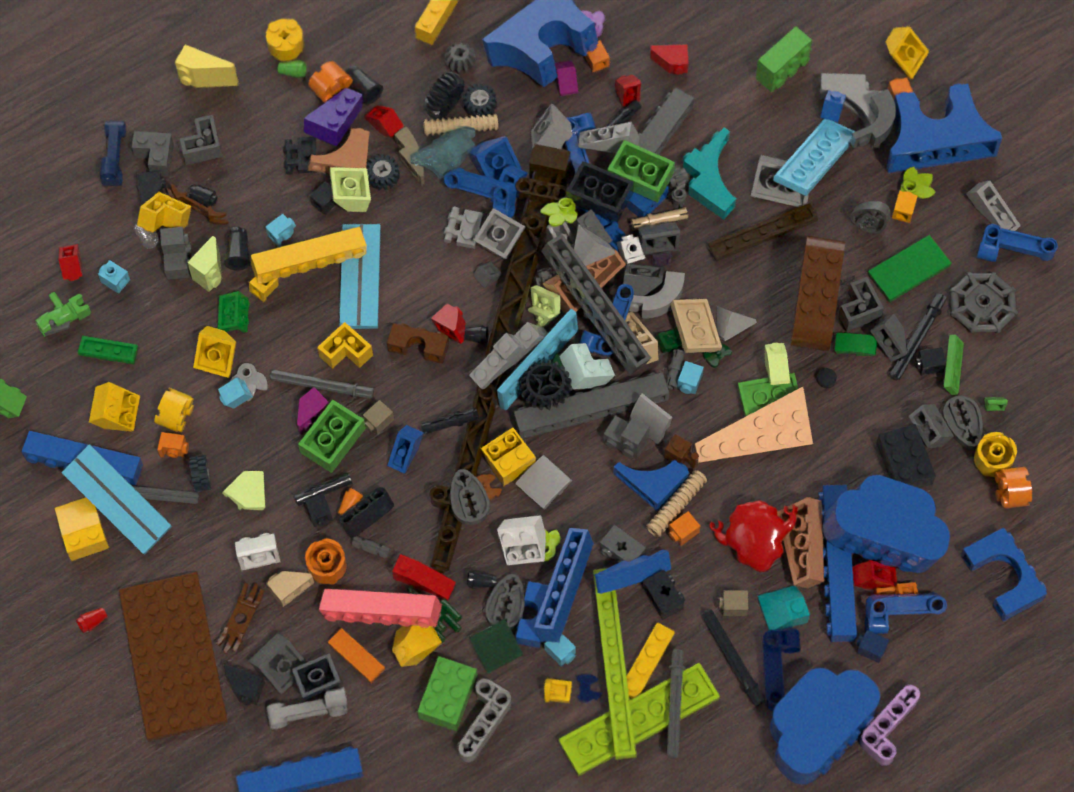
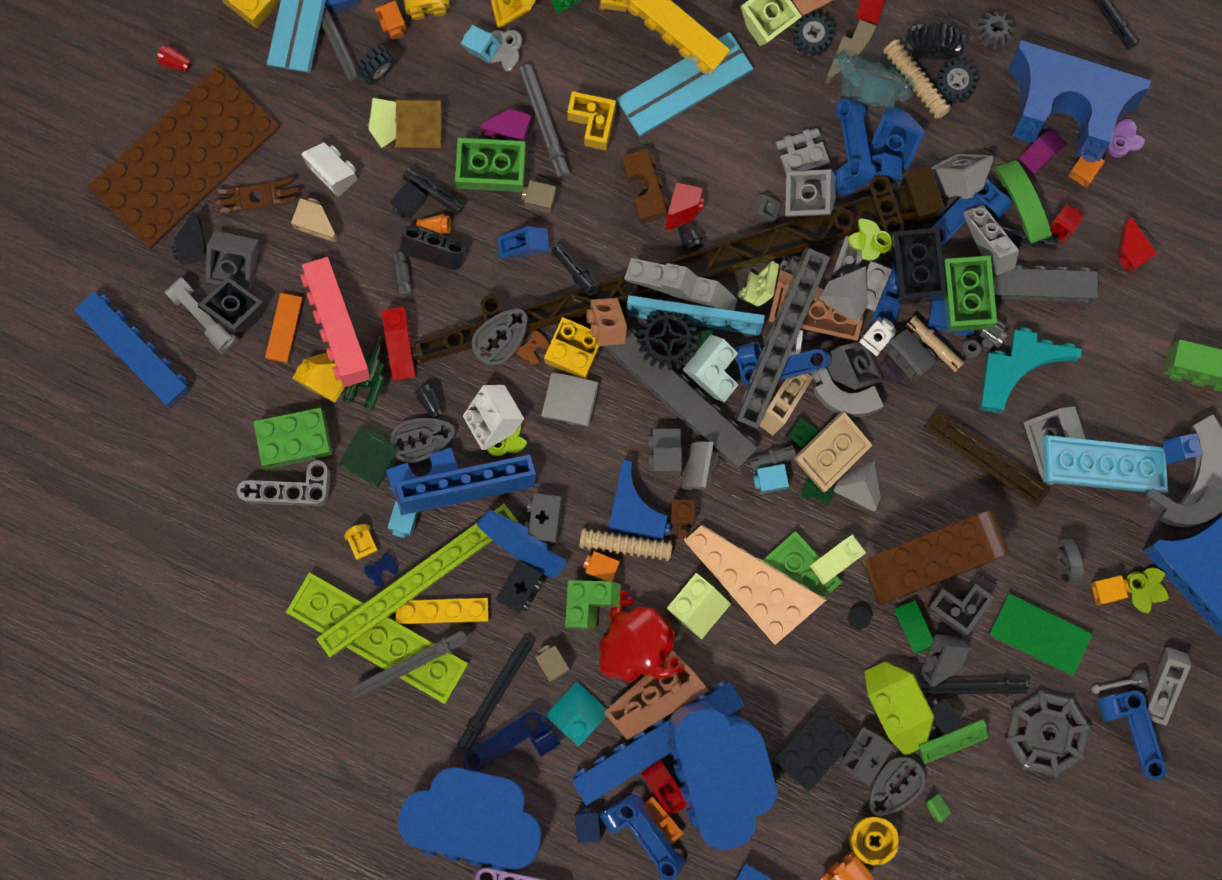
camera: 60 degrees right, 15 degrees up
orange brick [305,539,347,585] -> none
none -> pearl gold slope [395,99,441,148]
none -> bright green brick [565,580,621,630]
none -> nougat brick [586,298,627,346]
none -> yellowish green slope [666,573,731,640]
none -> lime wedge [864,661,934,756]
none -> bright green slope [995,160,1052,244]
none -> hinge [1091,669,1149,694]

